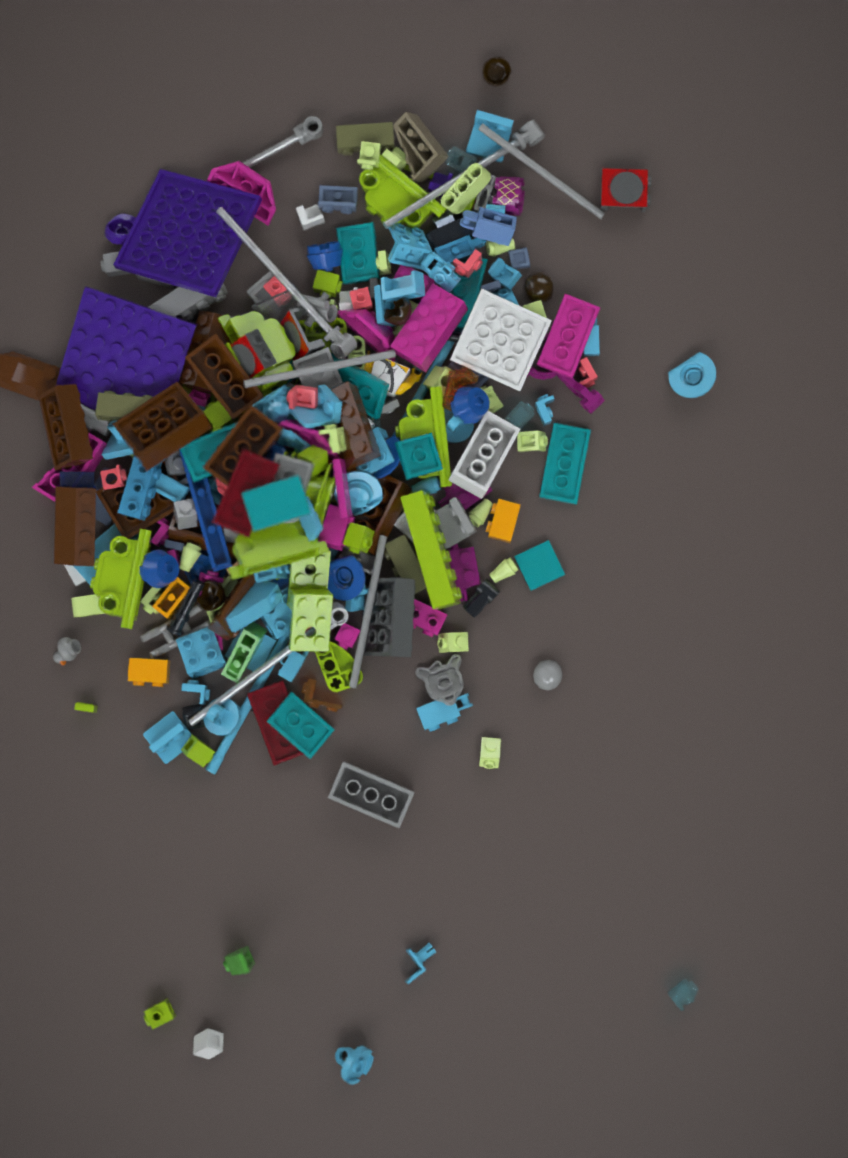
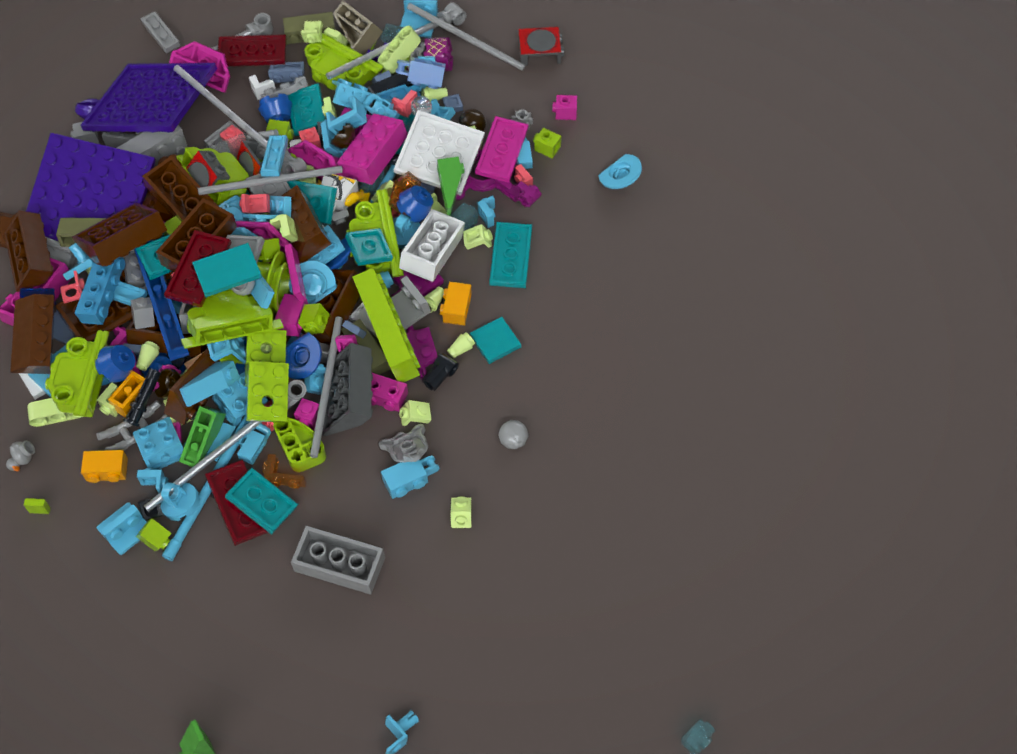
camera: 10 degrees left, 25 degrees down
none -> light grey plate [140,11,180,53]
none -> dark red tile [218,35,287,66]
none -> medium azure tile [260,135,288,176]
none -> light grey hinge [261,76,308,98]
none -> dark pink plate [335,334,358,353]
none -> sand blue tile [342,320,367,339]
none -> clear piece [411,96,432,116]
none -> bright green slope [437,156,465,216]
none -> light grey gear [512,109,533,130]
none -> lime brick [533,128,561,159]
none -> dark pink brick [552,95,577,120]

